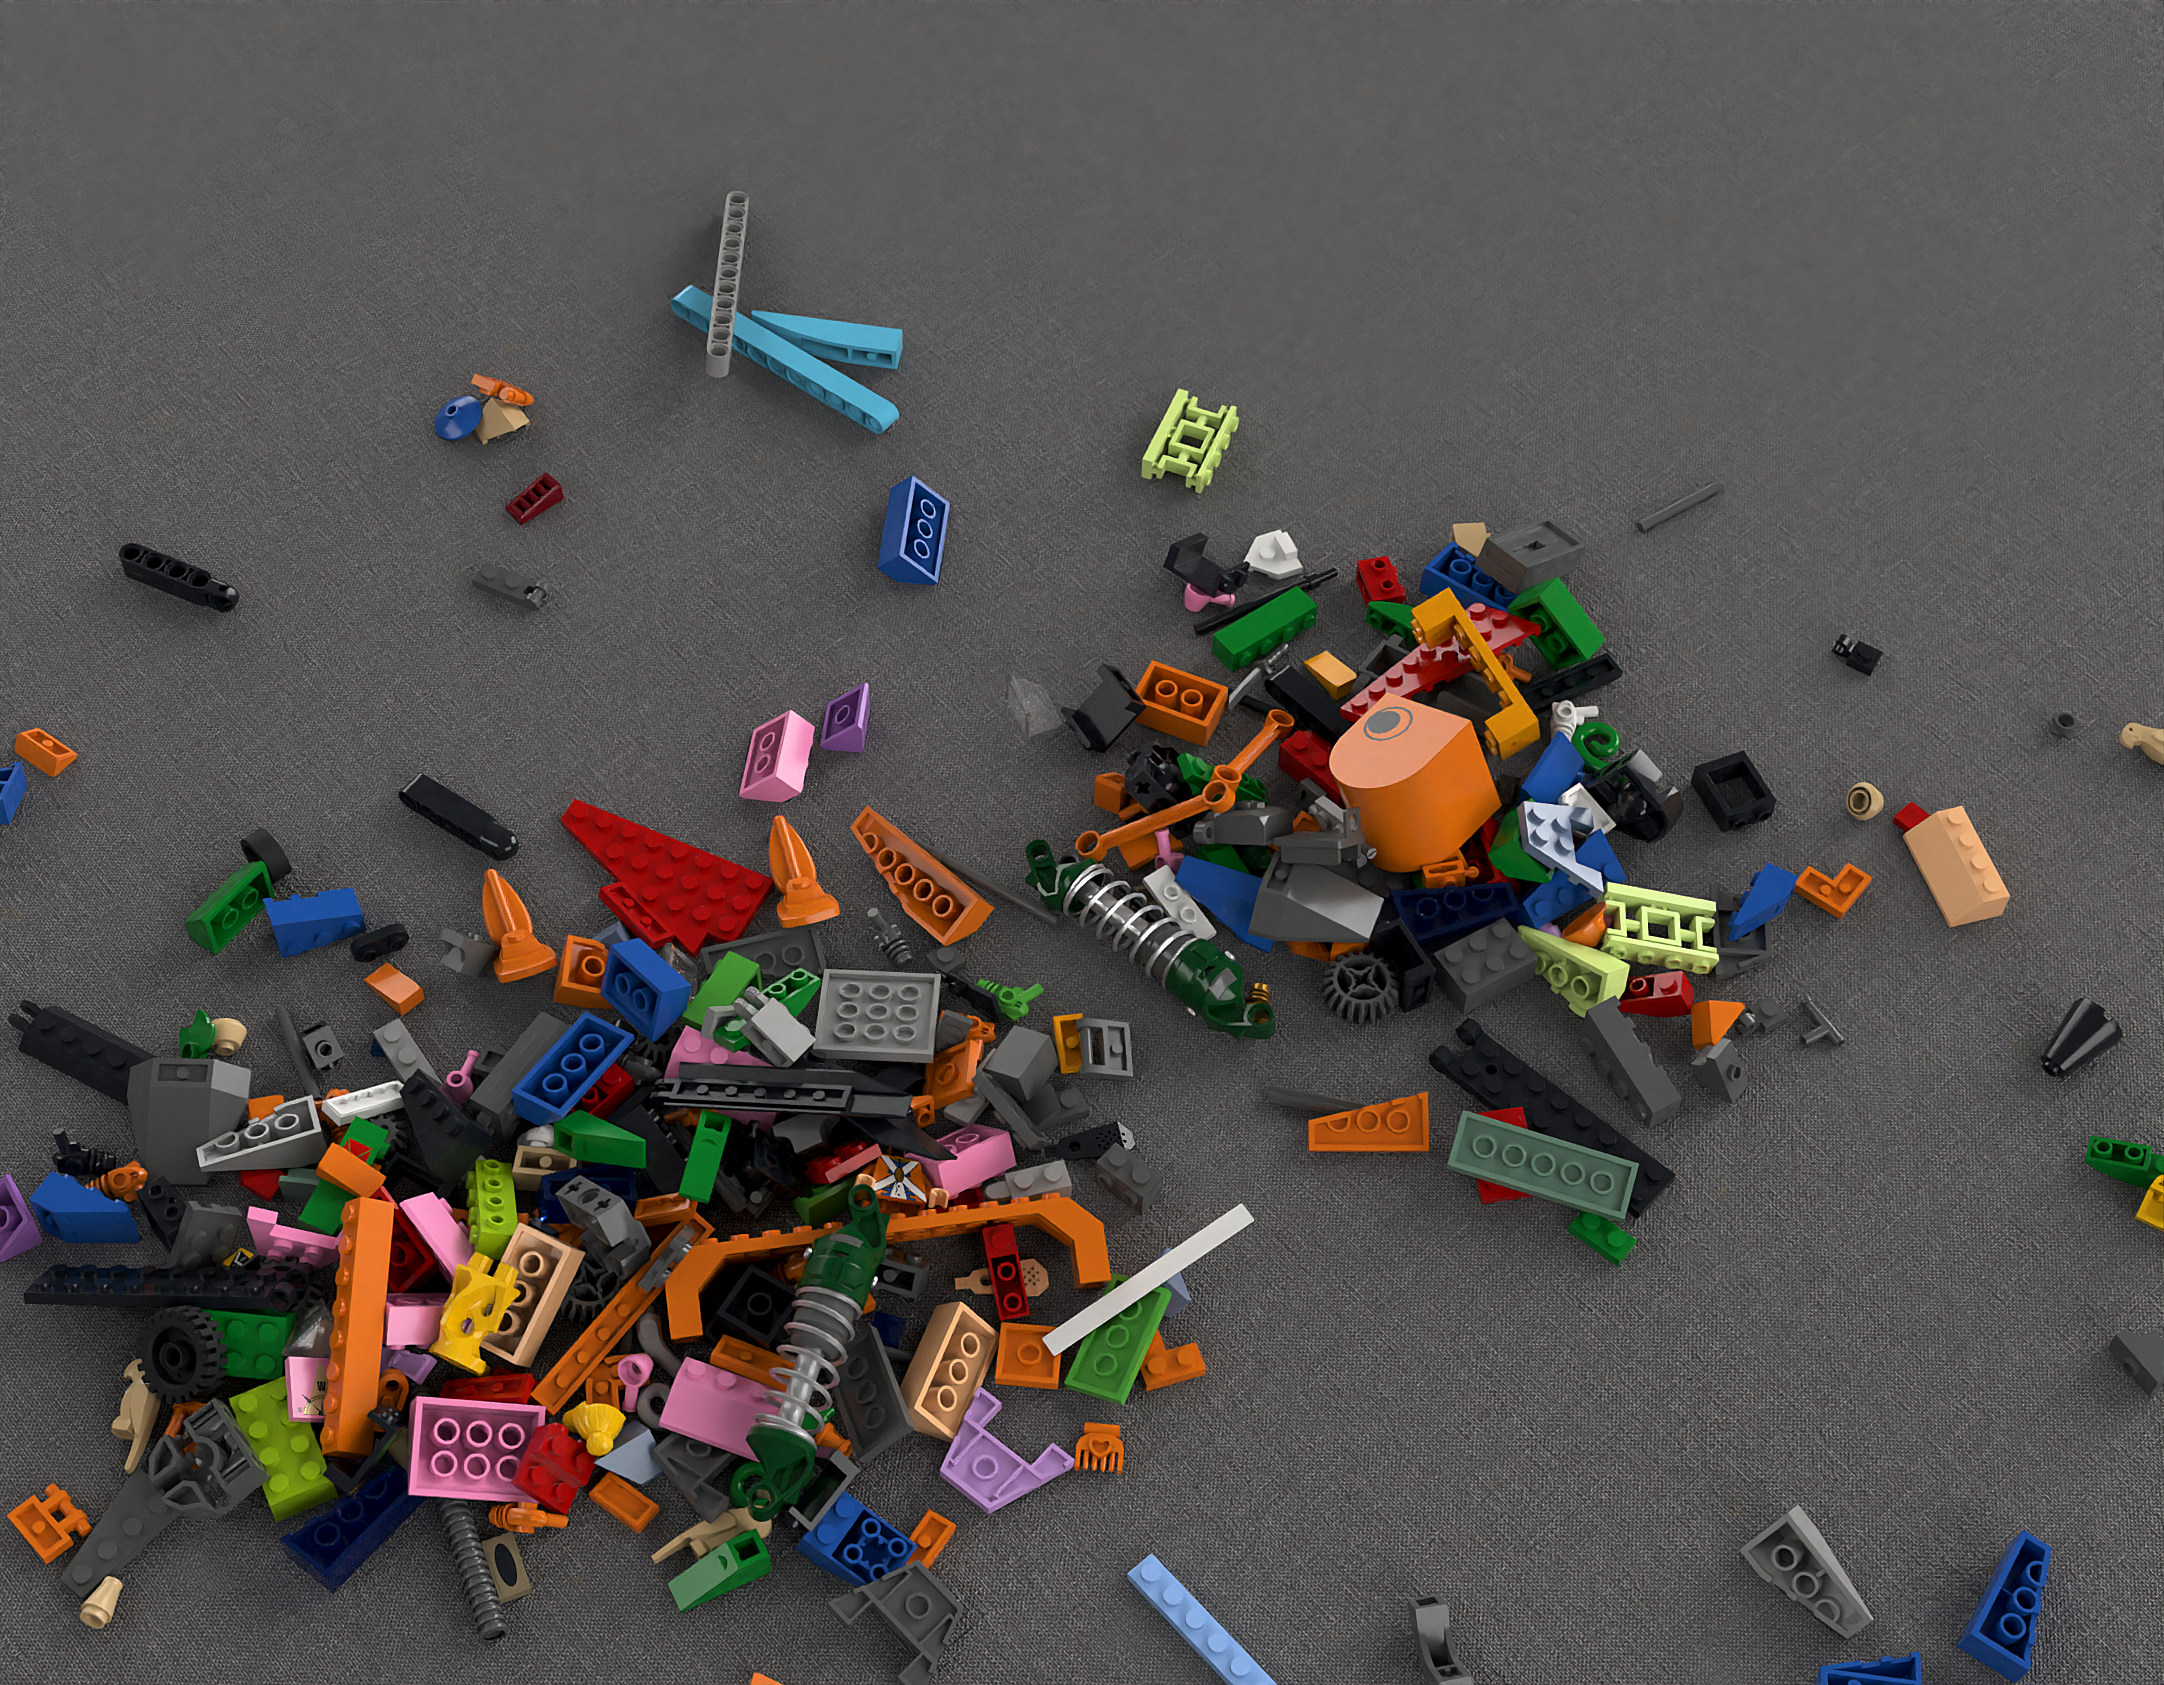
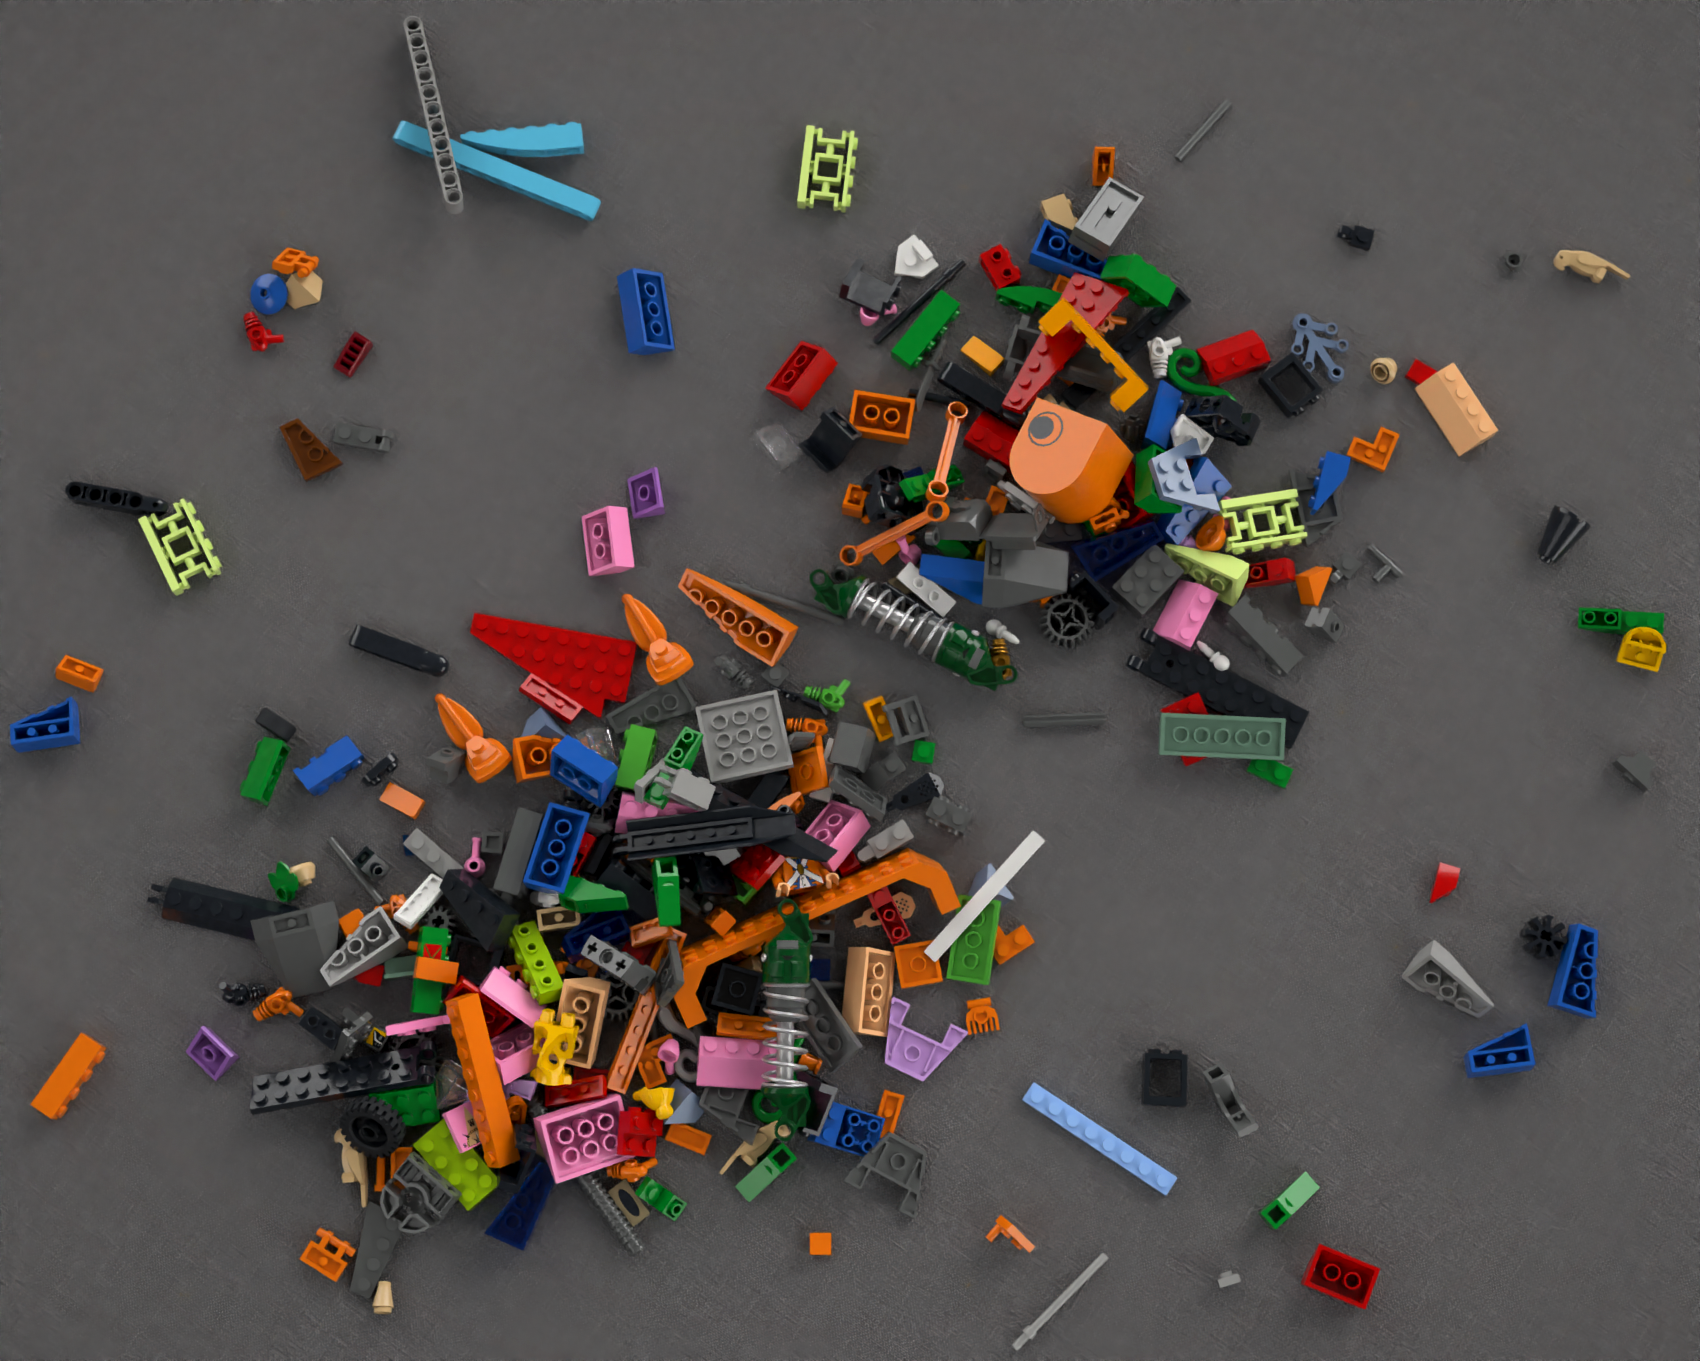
camera: 15 degrees left, 25 degrees up
blue slope [29,1171,141,1243] -> none
orange wing [1308,1091,1429,1153] -> none
none -> yellowish green fence [138,498,222,596]
none -> red piece [243,312,284,351]
none -> reddish brown wing [279,418,343,482]
none -> green slope [635,1176,687,1221]
none -> orange slope [703,906,736,936]
none -> red slope [765,341,838,411]
none -> green plate [912,740,936,765]
none -> white bar [986,619,1019,644]
none -> orange slope [1092,147,1115,186]
none -> black window [1141,1049,1188,1107]
none -> bright pink slope [1153,579,1219,650]
none -> red slope [1196,329,1271,386]
none -> white bar [1197,641,1230,671]
none -> sand blue plant [1290,314,1349,383]
none -> red slope [1429,862,1460,903]
none -> black gear [1520,915,1567,959]

